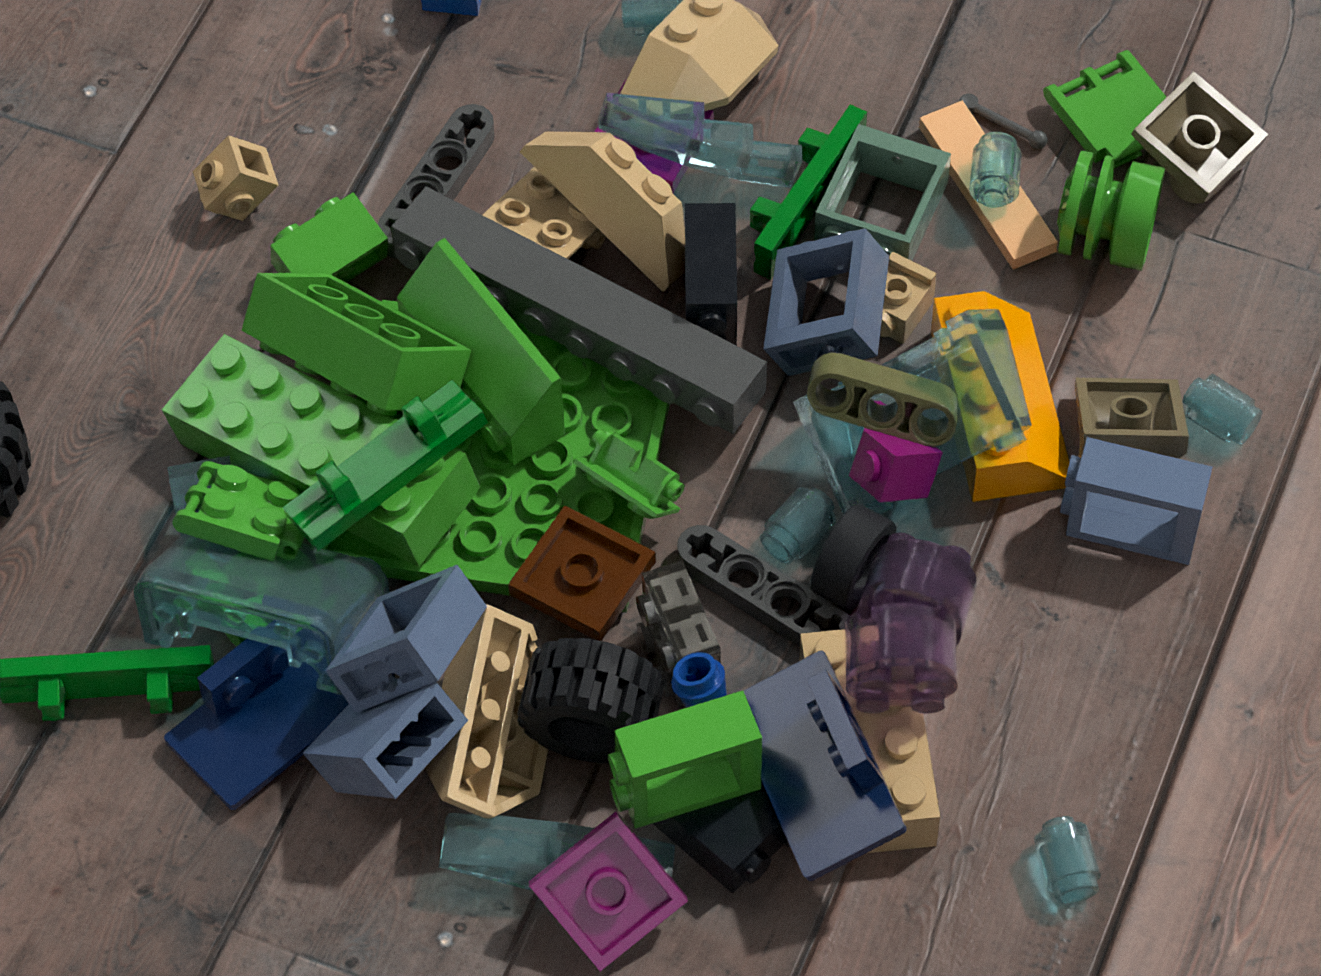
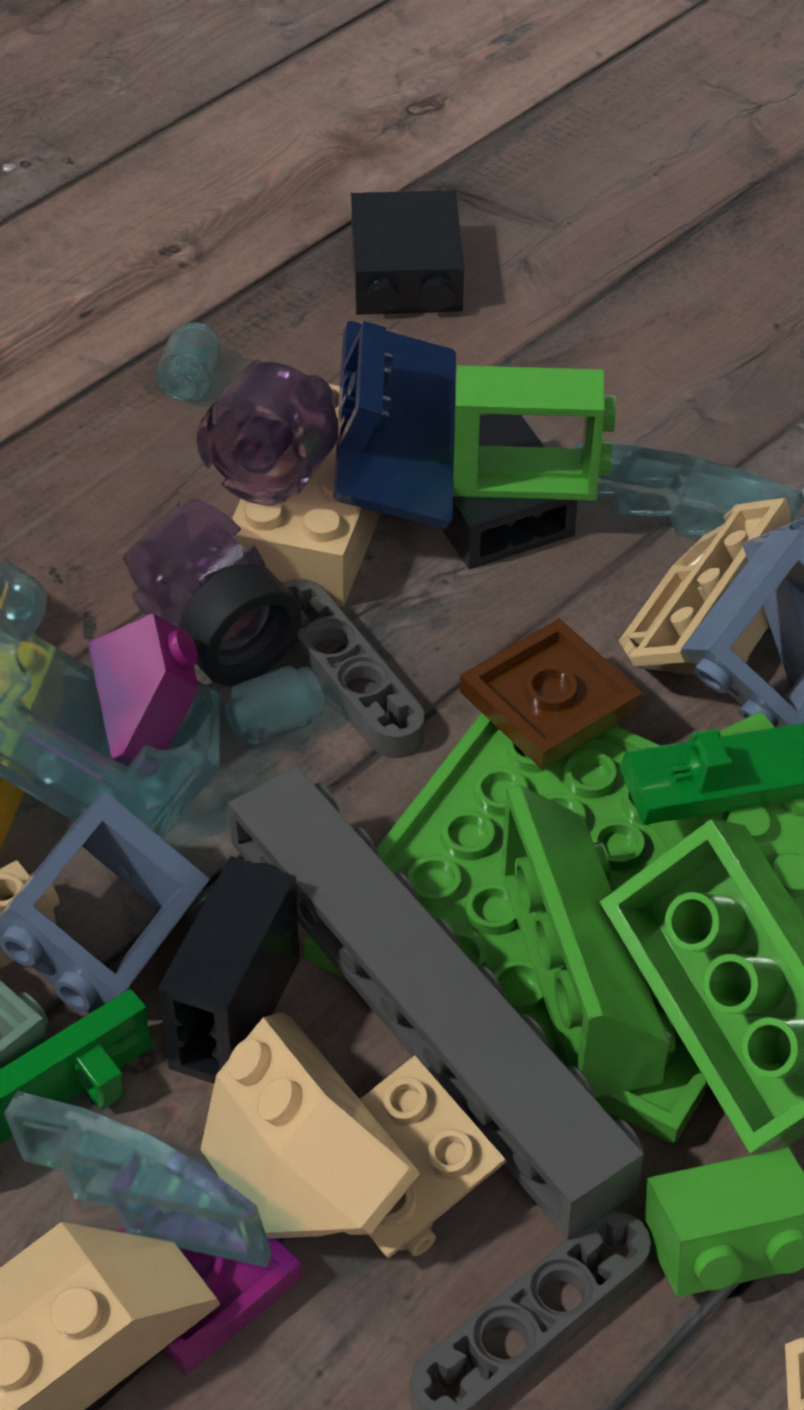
camera: 160 degrees left, 10 degrees down
black tyre [517,638,664,763] -> none
magenta plate [529,811,688,972] -> none
bright green hinge [573,429,685,519] -> none
clear smoke piece [636,560,721,710] -> none
blue cone [671,652,727,708] -> none
olive beam [807,352,958,447] -> none

